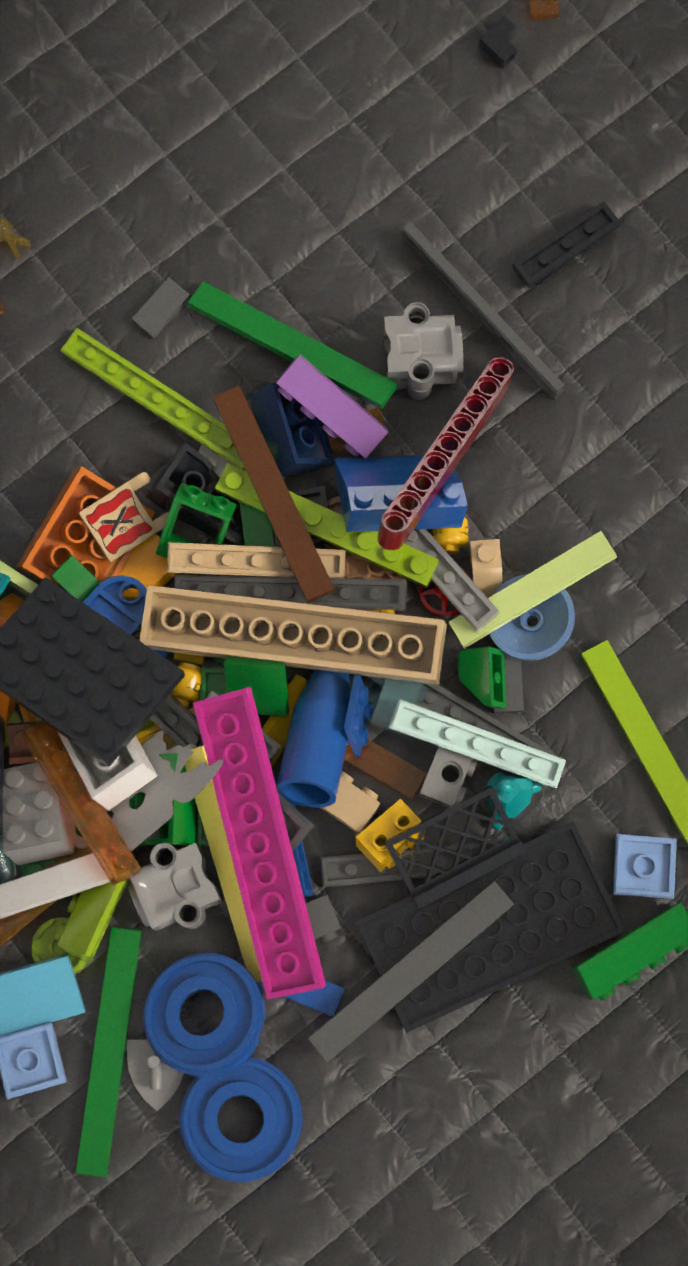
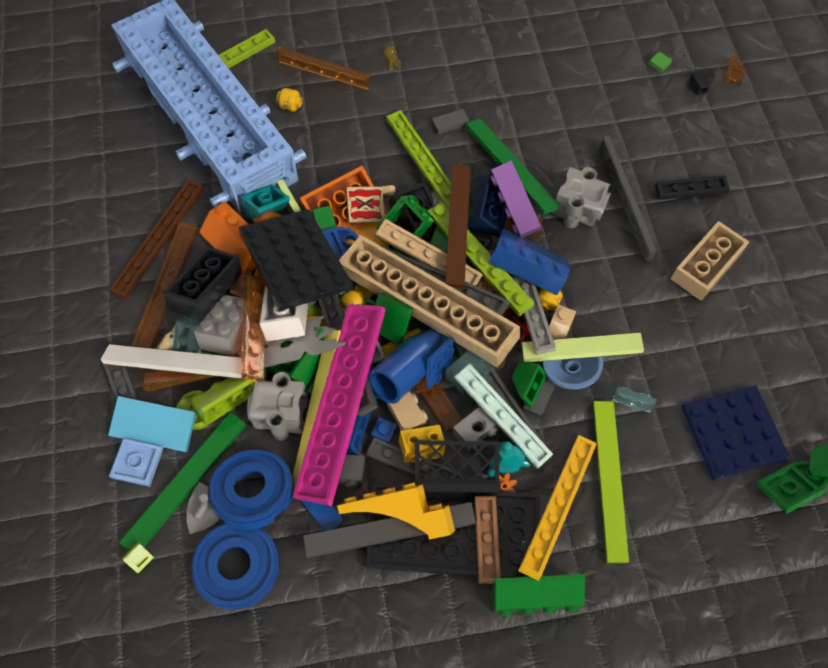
camera: 25 degrees right, 15 degrees down
dark red beam [377,358,514,550] -> none
light blue plate [613,834,677,899] -> none
none -> tile [122,542,154,573]
none -> yellow arch [337,482,455,539]
none -> blue plate [371,417,397,443]
none -> medium nougat tile [474,496,501,584]
none -> orange plant [499,473,517,492]
none -> yellow tile [518,435,597,581]
none -> clear light blue plate [612,387,657,413]
none -> bright green tile [648,52,672,73]
none -> tan brick [671,221,749,301]

